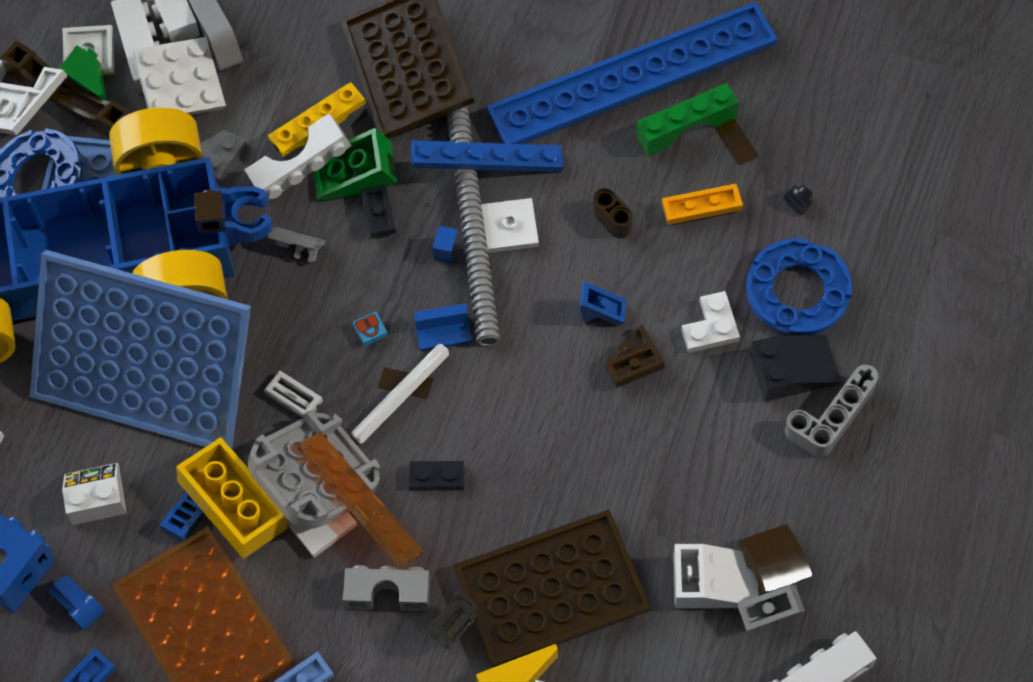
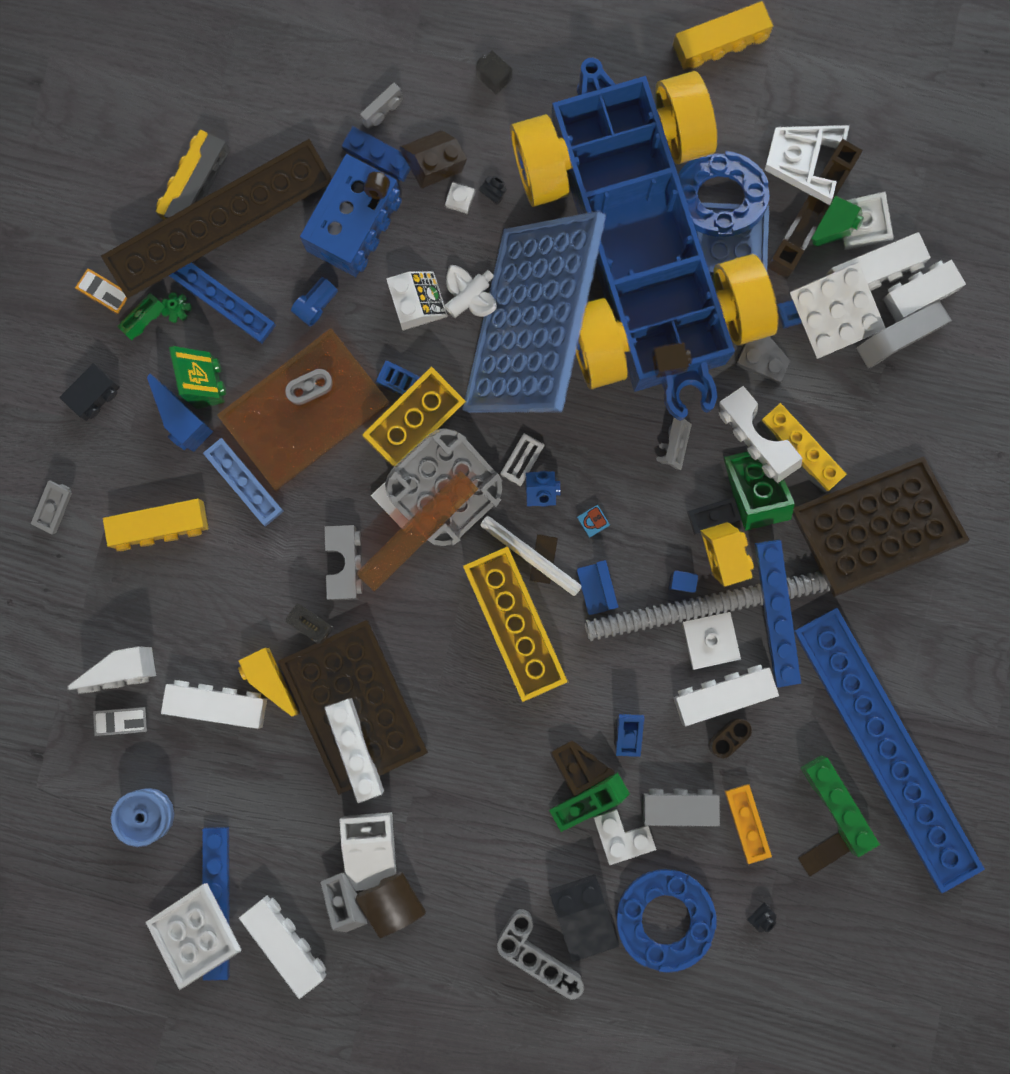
camera: 85 degrees right, 20 degrees up
black plate [409,461,464,490] -> none
none -> light grey plate [285,369,333,405]
none -> white arch [325,698,384,803]
none -> white plant [444,265,497,318]
none -> yellow brick [463,547,568,702]
none -> blue brick [526,471,561,507]
none -> green slope [549,773,630,832]
none -> light grey brick [642,789,720,826]
none -> white brick [673,664,779,726]
none -> yellow brick [700,522,754,587]

